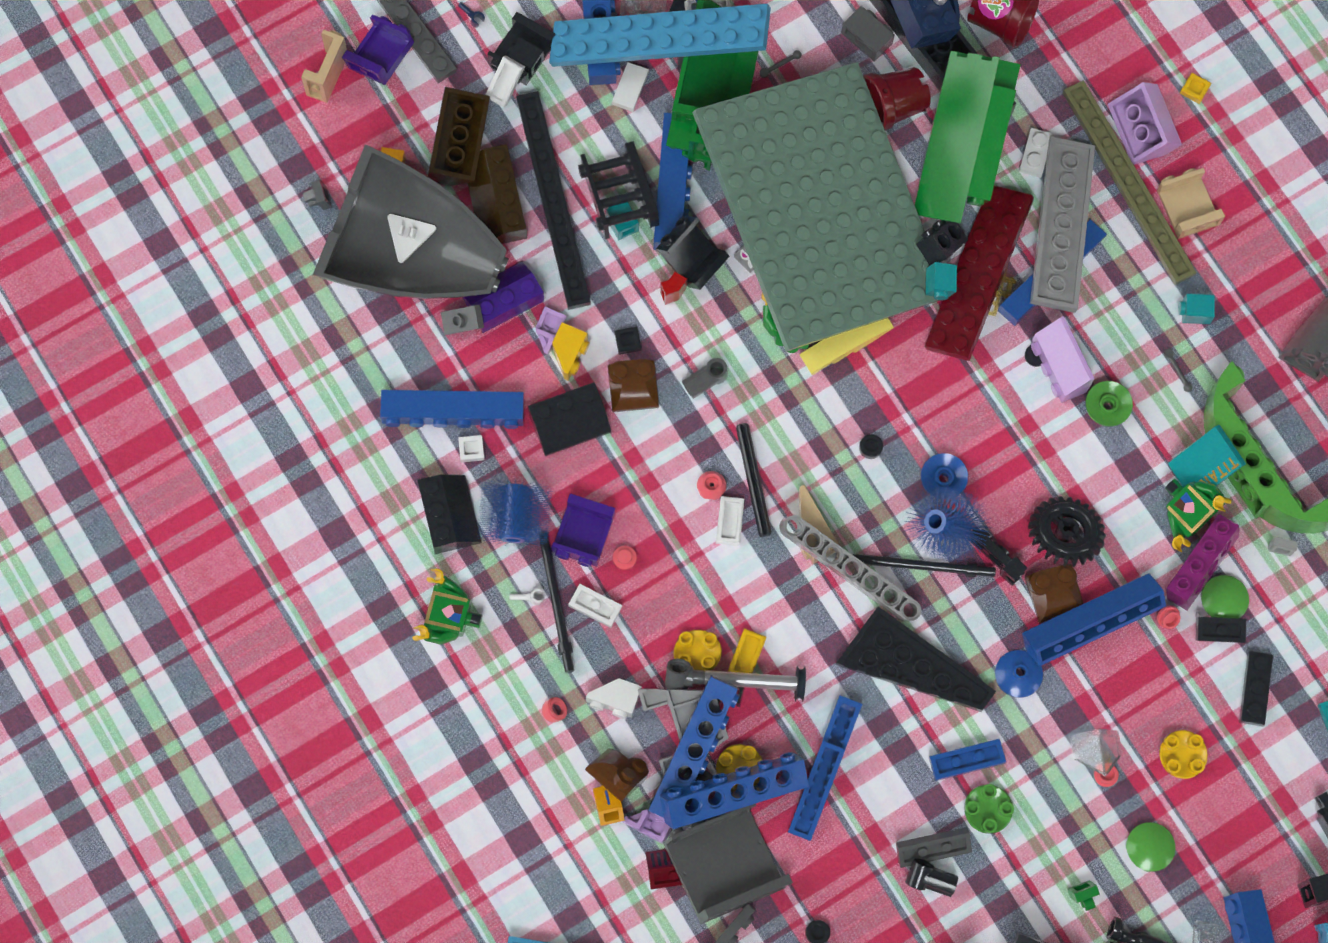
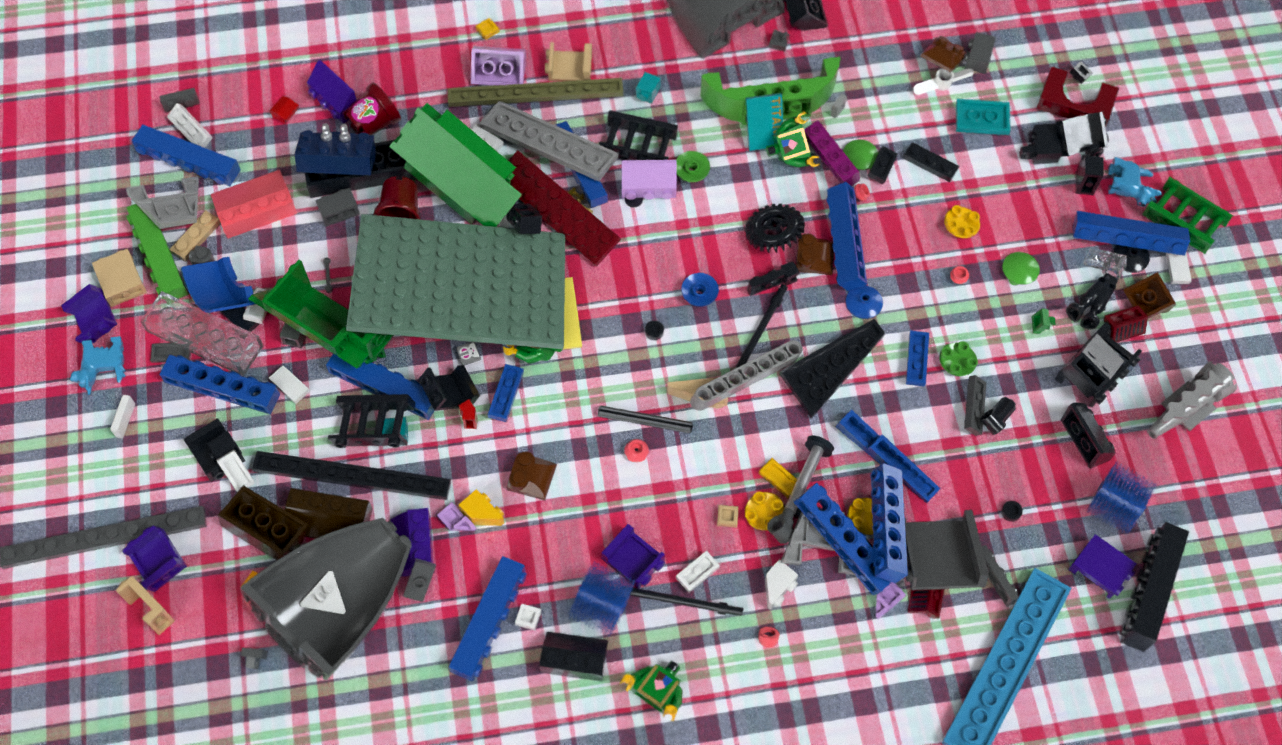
camera: 65 degrees left, 10 degrees down
dark blue hand [458,2,485,27] -> none
white hand [510,589,543,605] -> none
black slope [528,382,611,456] -> none
dark azure plate [549,4,771,67] -> none
reddish brown slope [585,748,649,802] -> none
light orange brick [593,785,625,826] -> none
coral plate [613,546,637,570] -> none
black tile [614,326,642,355] -> none
dark grey piece [682,358,728,399] -> none
white tile [716,496,745,546] -> none
blue piece [904,486,992,563] -> none
teal brick [926,262,957,300] -> none
clear slope [1070,729,1122,777] -> none
dark grey hinge [1164,349,1193,392] -> none
none -> blue plate [488,364,524,422]
none -> black fence [599,110,678,161]
none -> tan tile [717,505,738,528]

